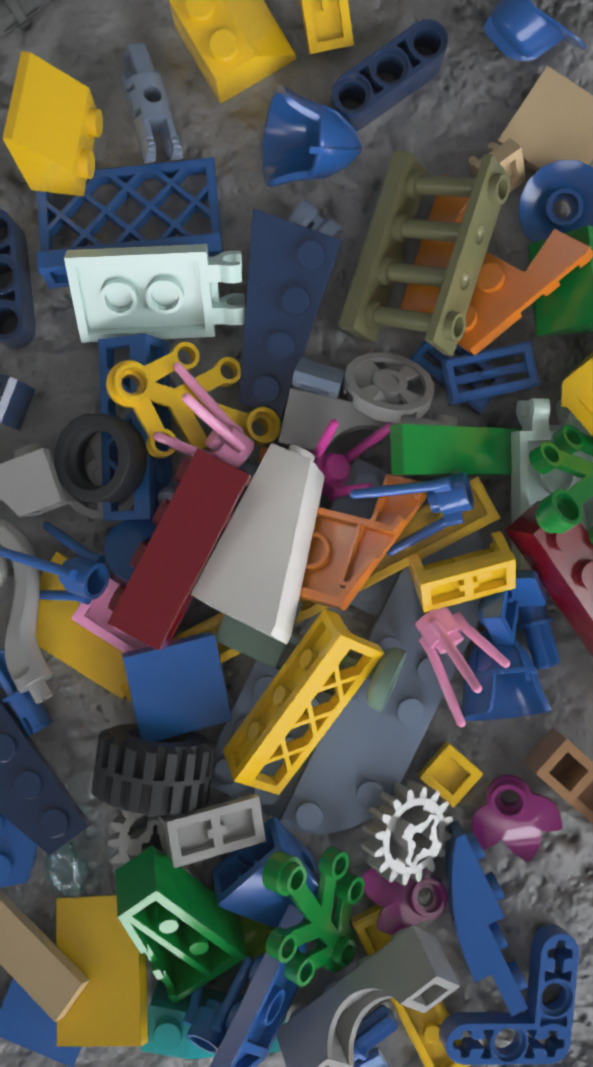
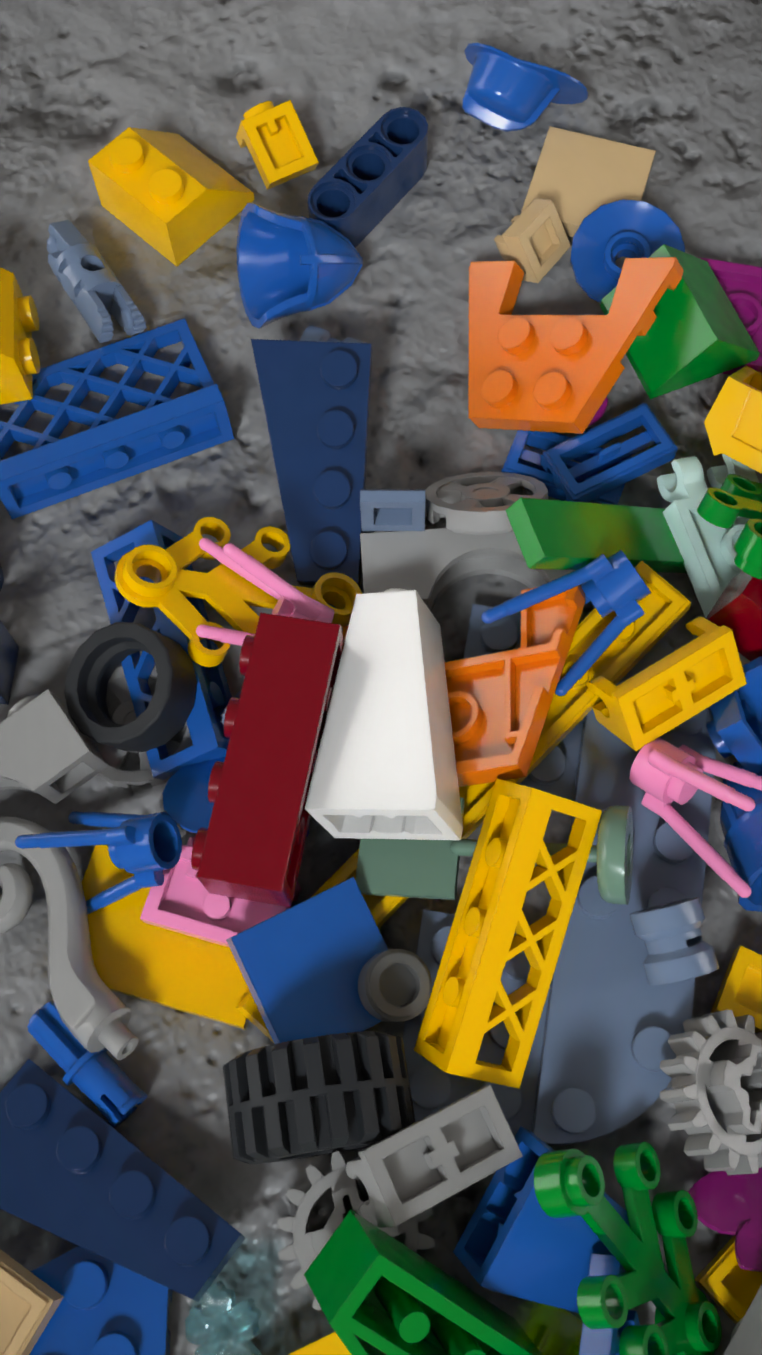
camera: 15 degrees left, 20 degrees down
light aqua tile [64,244,246,343] -> none
dark pink plant [312,419,393,502] -> none
olive fence [338,151,510,357] -> none
none -> dark grey tile [358,949,432,1022]
none -> sand blue wheel [629,897,719,986]

